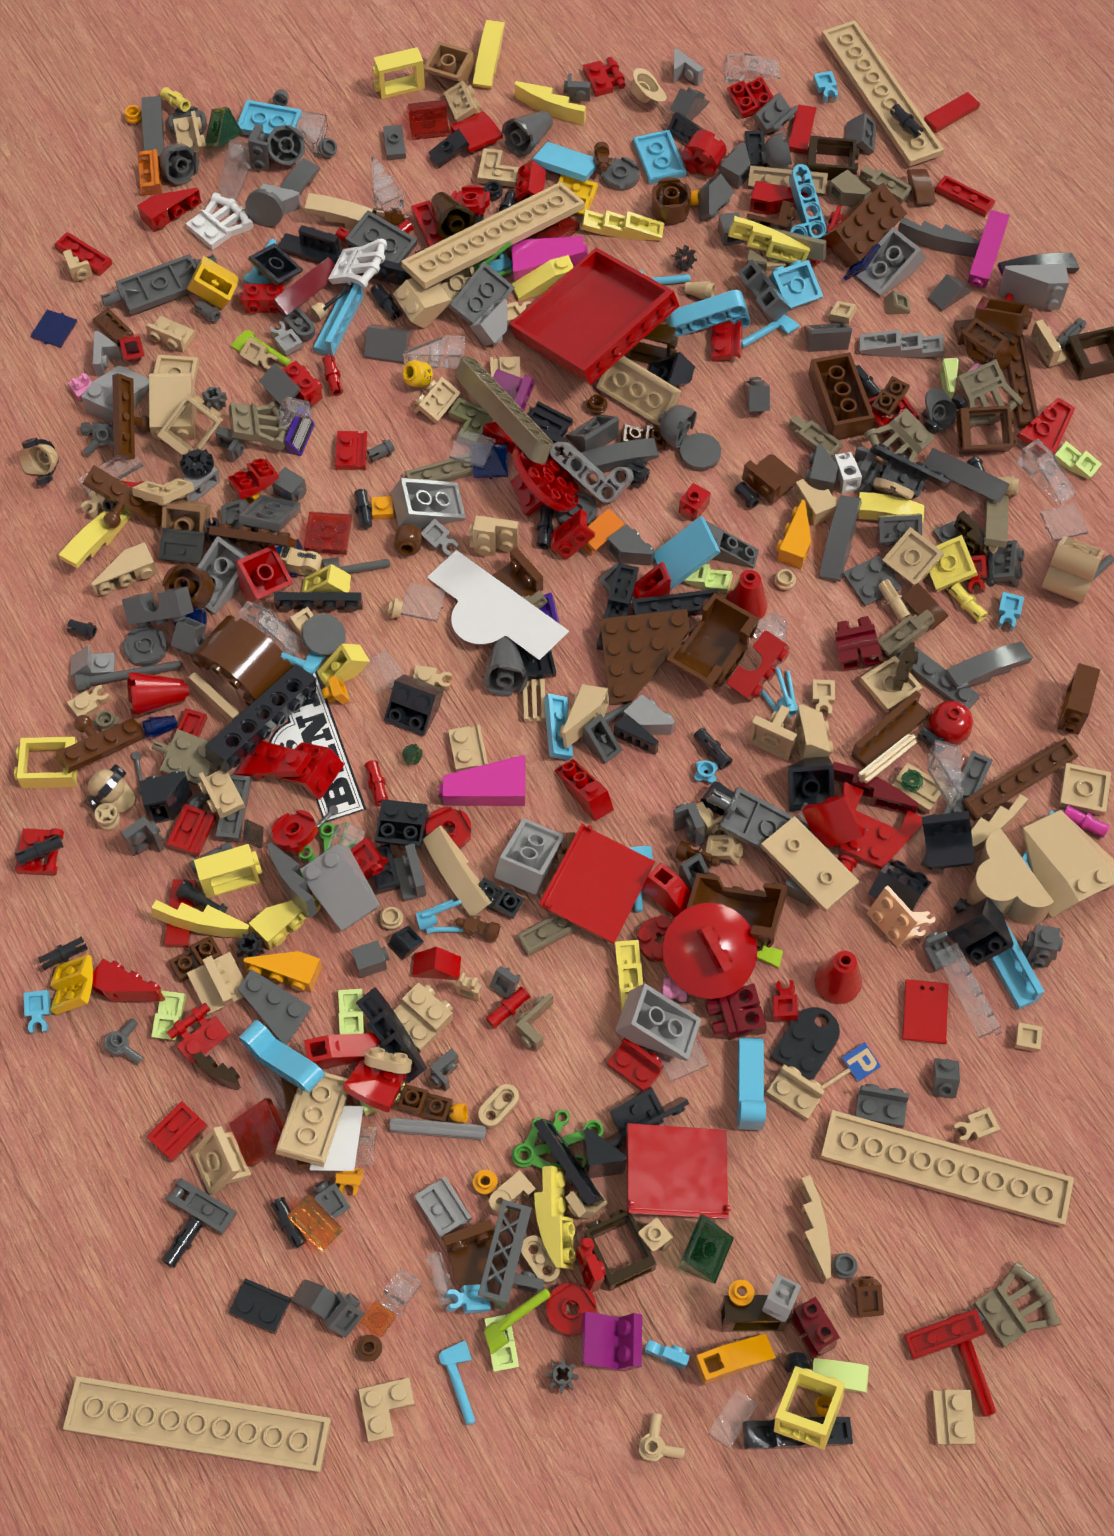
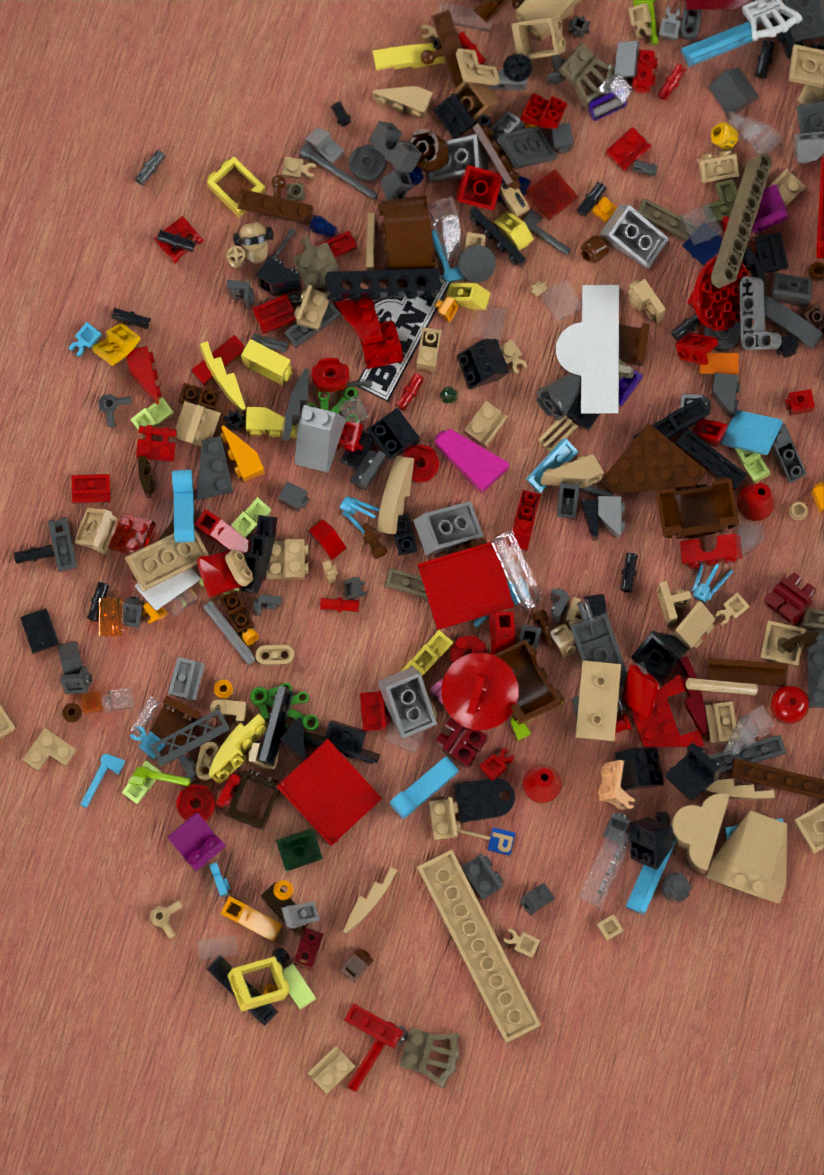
camera: 45 degrees right, 15 degrees up
red cone [127,672,189,716] -> none
black piece [175,879,228,913] -> none
clear smoke slope [243,820,264,848] -> none
hinge [310,284,353,321] -> none
tan plate [380,907,403,930] -> none
black slope [388,926,424,960] -> none
tan slope [393,278,452,329] -> none
light grey plate [421,519,459,556] -> none
dark tan bracket [516,993,553,1052] -> none
dark grey gear [546,1359,579,1394] -> none
tan bracket [638,1218,673,1253] -> none
medium azure plate [694,760,718,783] -> none
dark grey plate [832,1253,858,1279] -> none
clear green plate [901,770,923,792] -> none
red container [901,979,949,1044] -> none
black pin [917,727,947,753] -> none
dark pink pin [1064,805,1110,838] -> none
none -> tan slope [417,327,442,372]
none -> clear fence [491,530,543,610]

